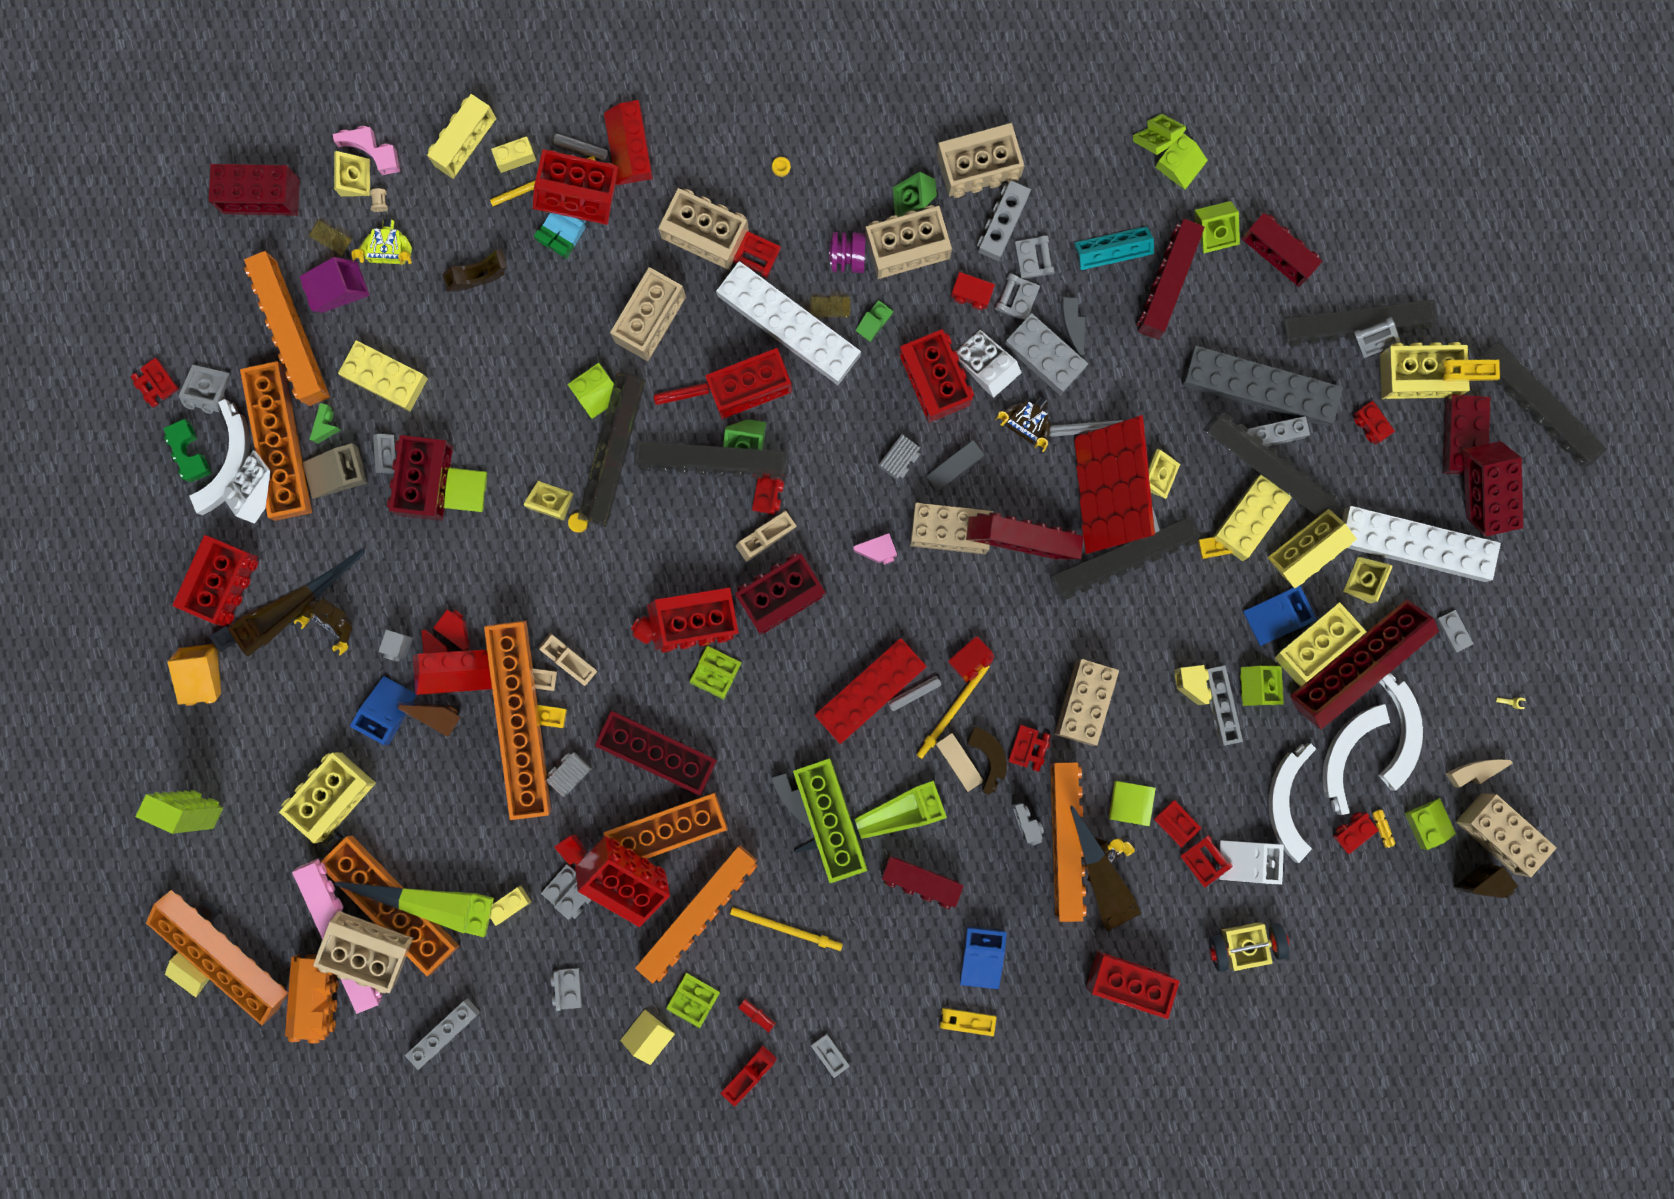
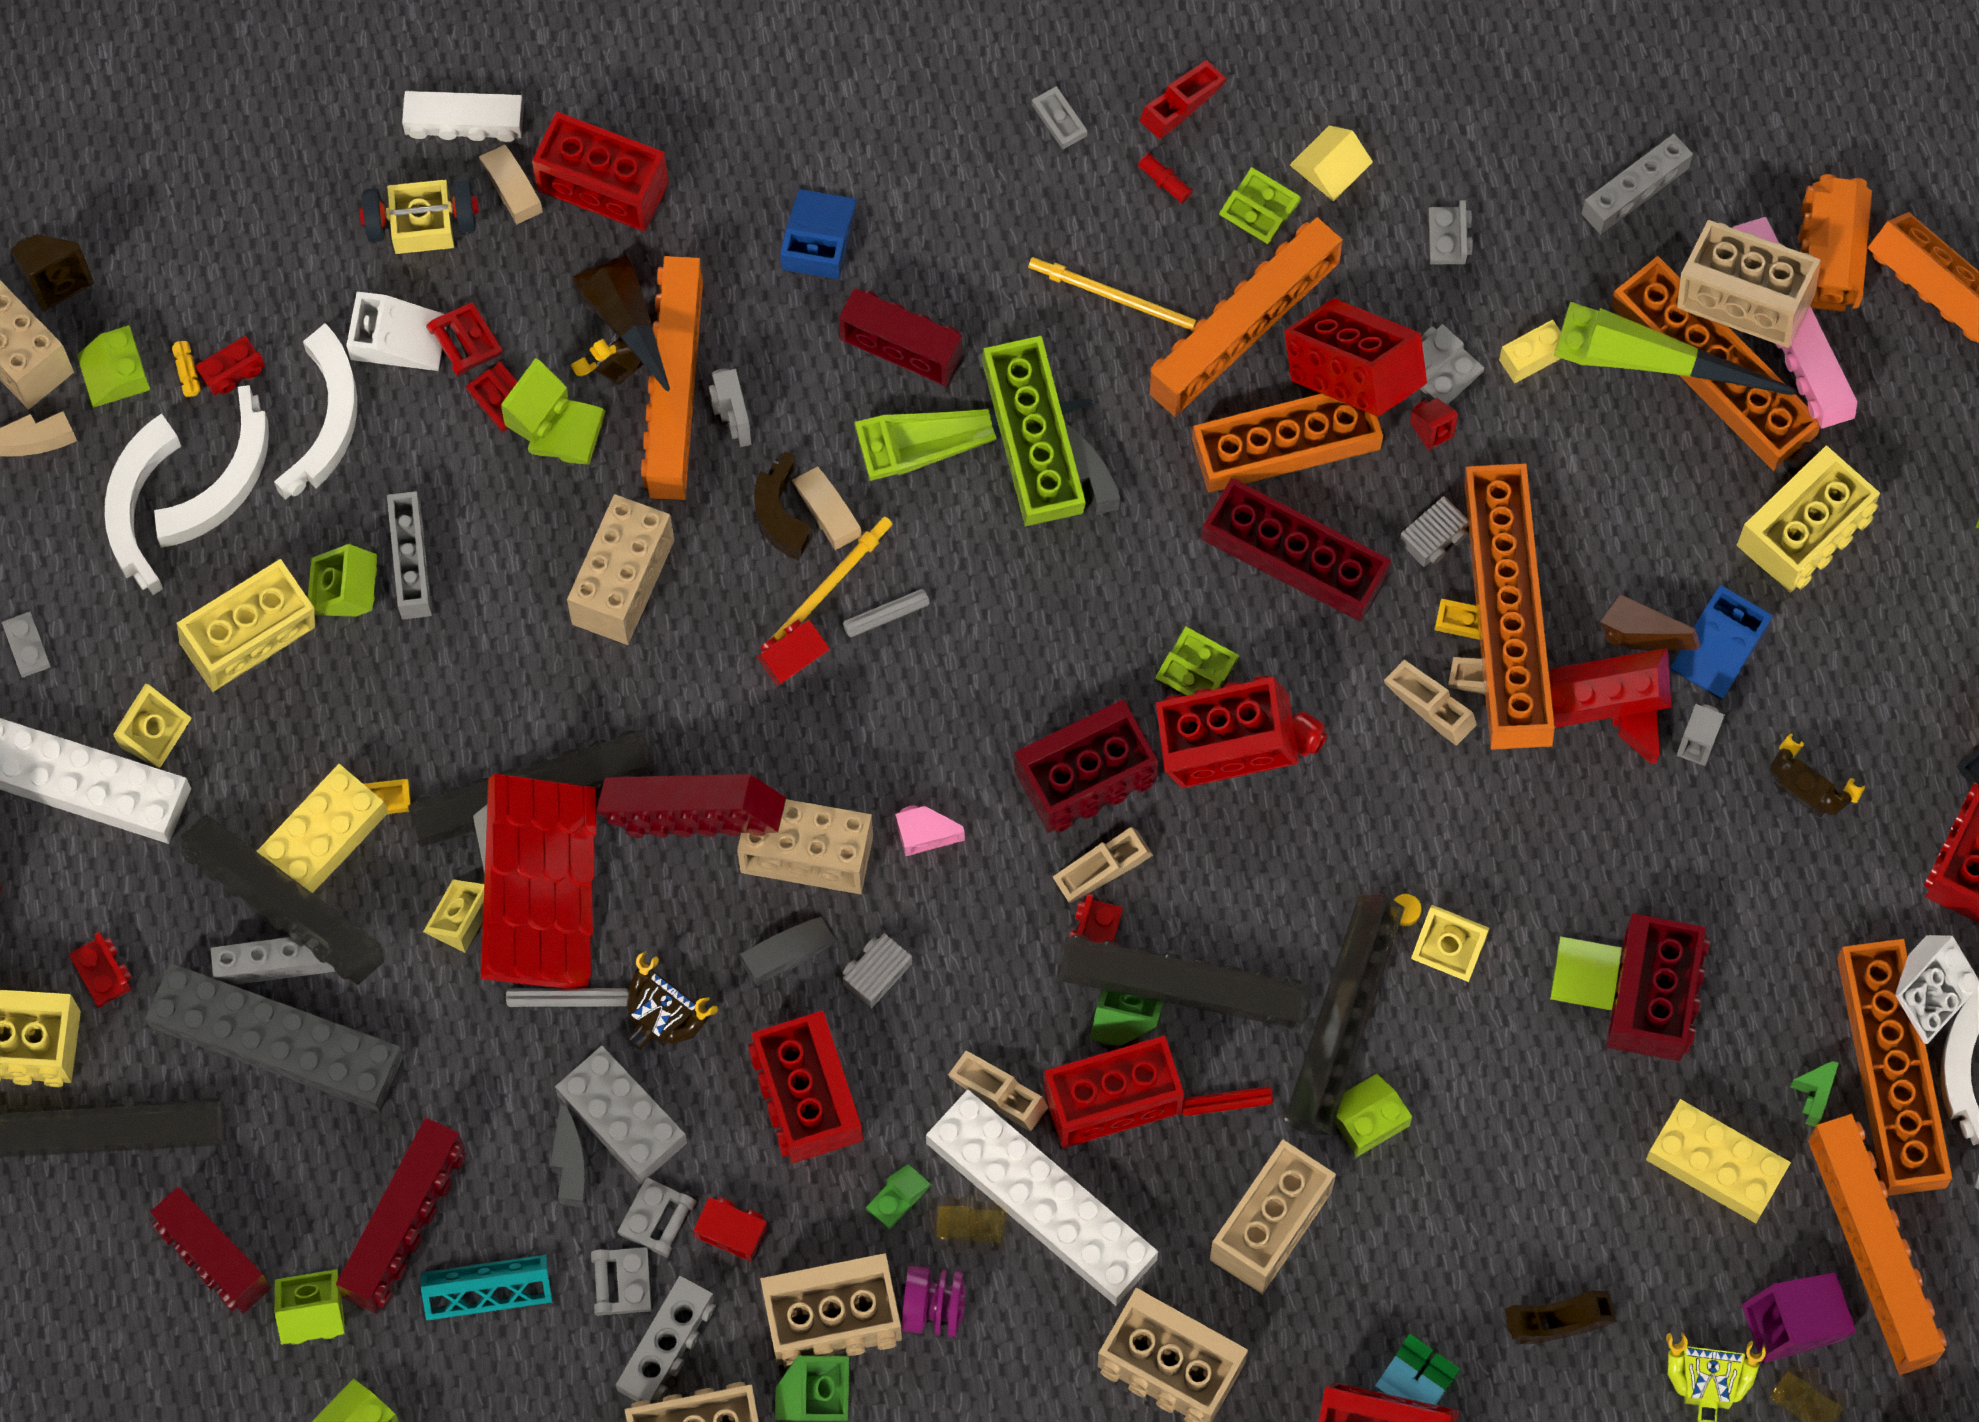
camera: 175 degrees left, 15 degrees down
dark brown plate [228,549,365,657] -> none
dark tan slope [302,443,368,499] -> none
light grey plate [373,434,396,474] -> none
red slope [434,609,470,651] -> none
red plate [733,231,781,278] -> none
red brick [814,638,927,744] -> none
yellow plate [939,1008,996,1036] -> none
white slope [956,330,1022,398] -> none
red plate [1008,725,1051,772] -> none
light yellow slope [1174,665,1212,705] -> none
blue slope [1243,585,1317,646] -> none
light yellow brick [1268,509,1357,588] -> none
dark red brick [1290,599,1439,730] -> none
light grey plate [1354,317,1401,358] -> none
none -> white brick [402,91,524,142]
none -> tan slope [479,145,543,225]
none -> lime slope [501,358,569,444]
none -> tan slope [948,1051,1049,1132]

